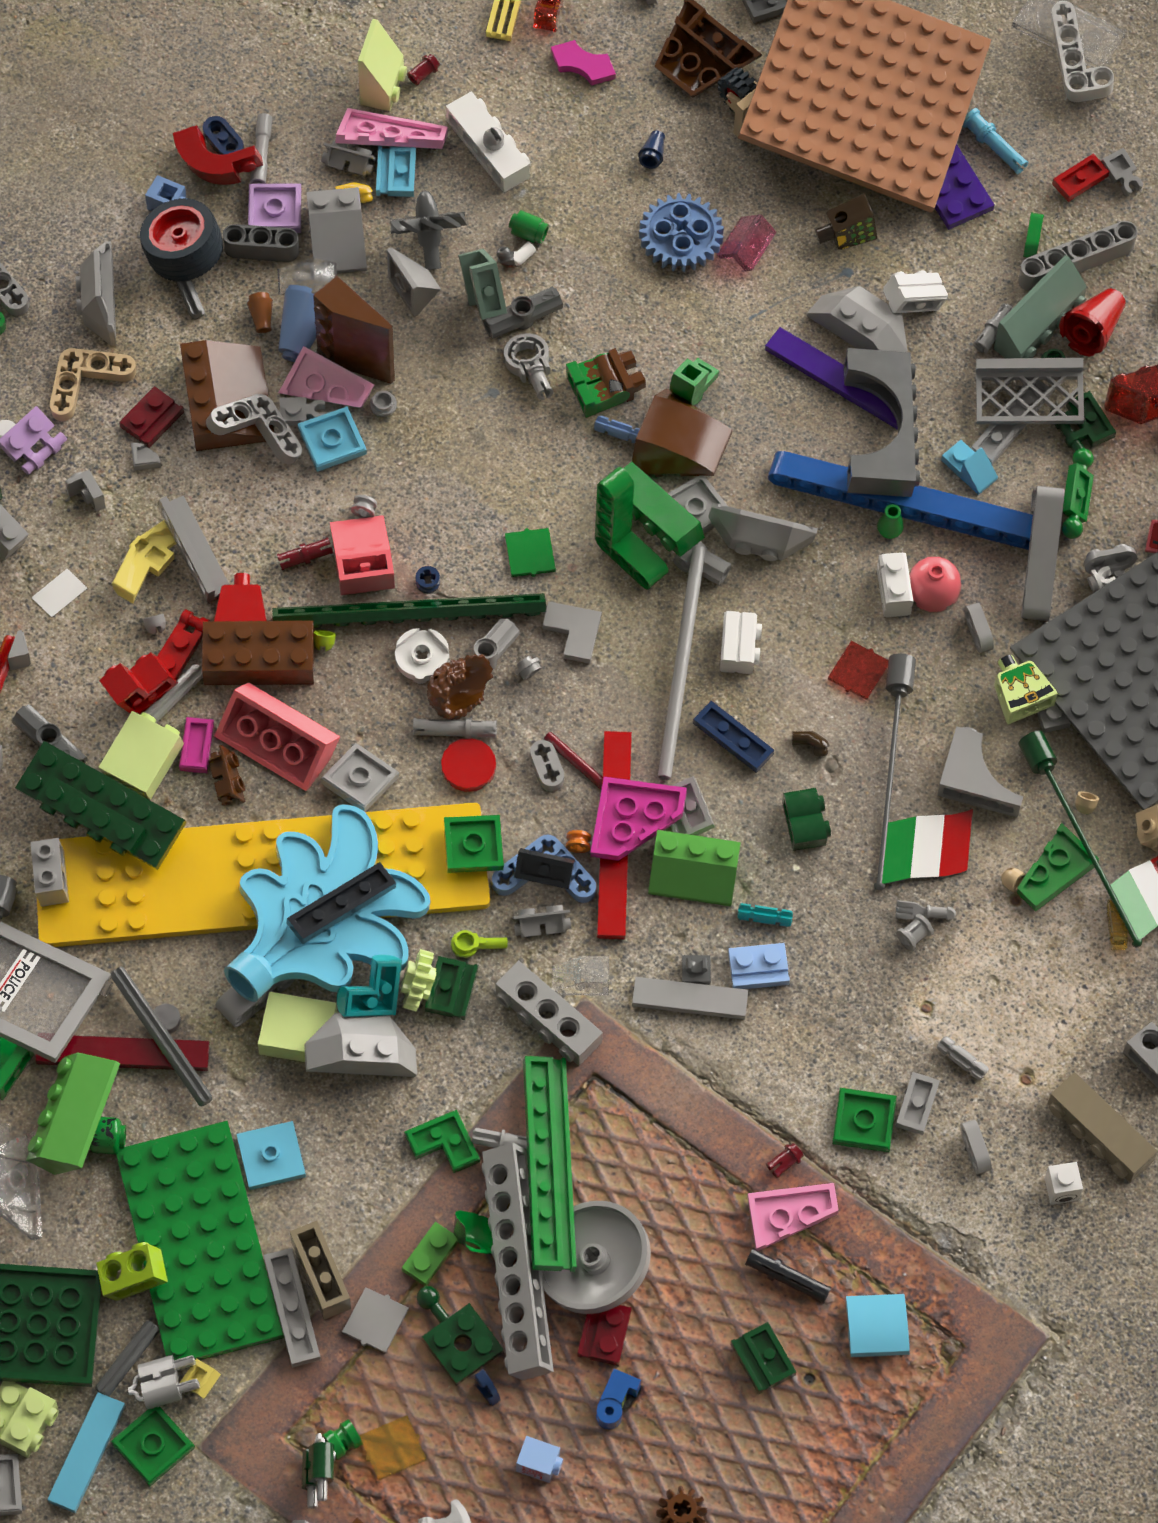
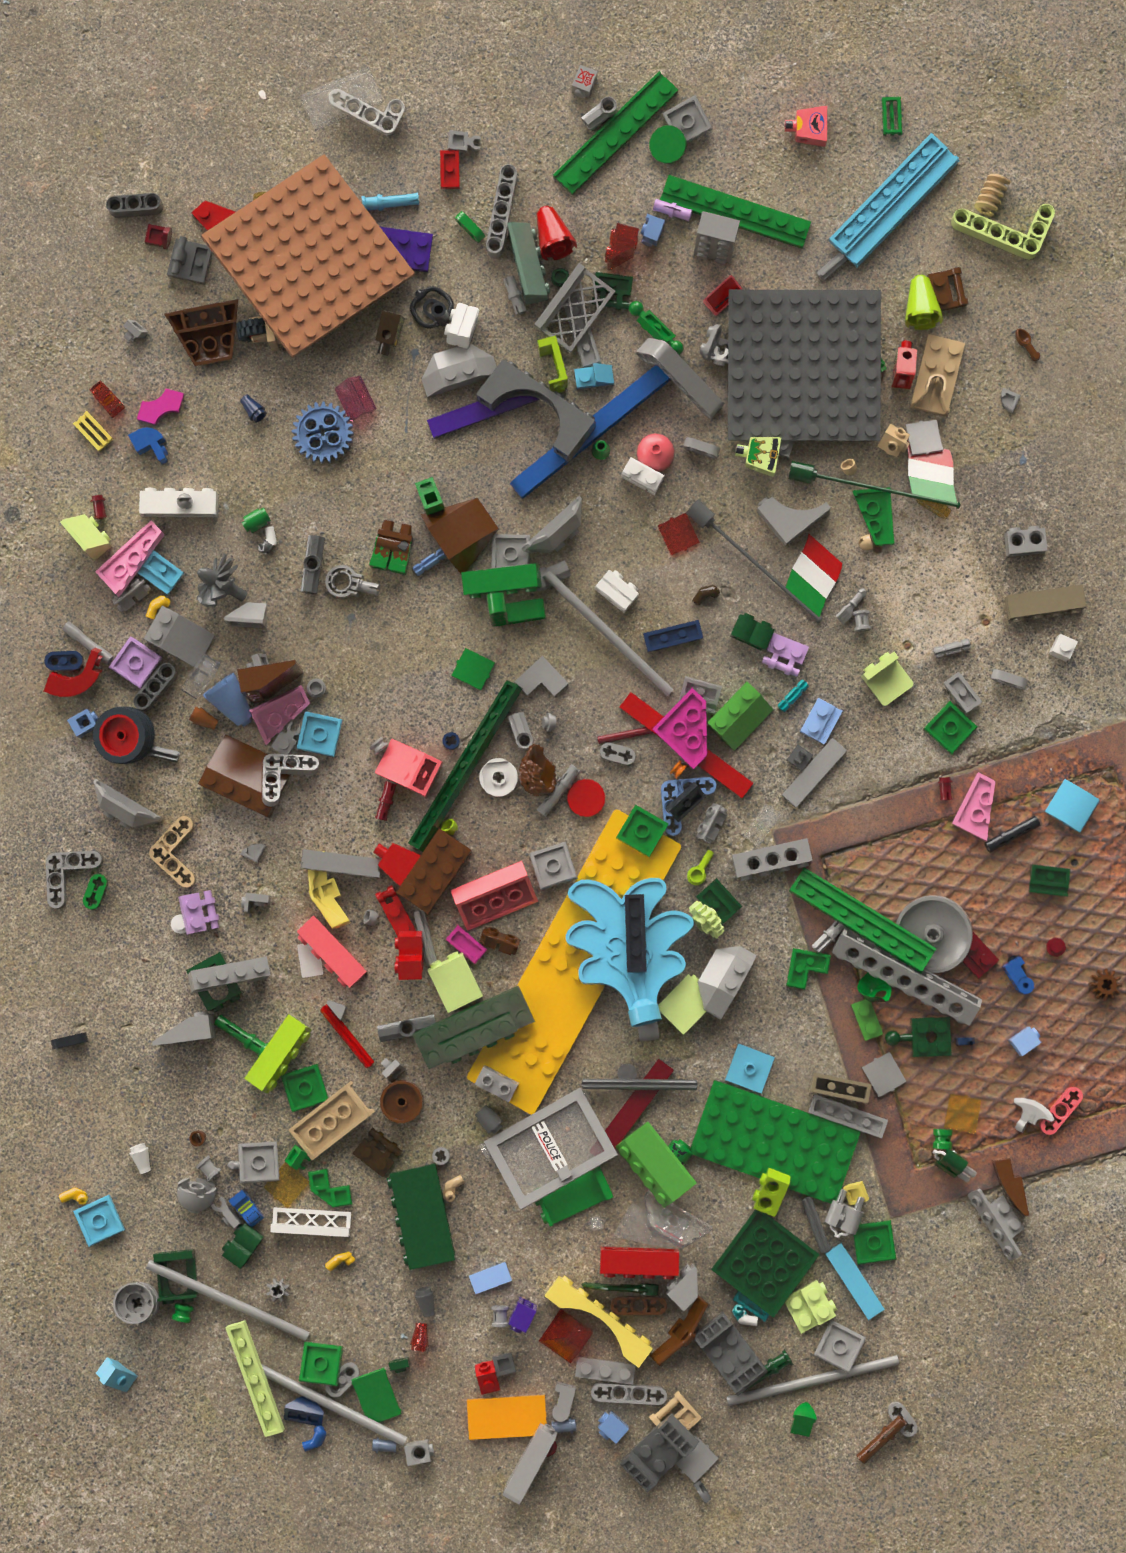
camera: 50 degrees left, 20 degrees up
dark red plate [119,386,184,448] -> none
teal brick [337,955,402,1017] -> none
sand green panel [458,249,507,320] -> none
none -> blue brick [128,427,169,464]
none -> coral brick [297,915,368,988]
none -> black piece [410,285,454,329]
none -> lime panel [537,335,568,393]
none -> lavender plate [762,633,809,677]
none -> yellowish green bracket [861,652,913,706]
none -> dark red plate [1046,937,1066,957]

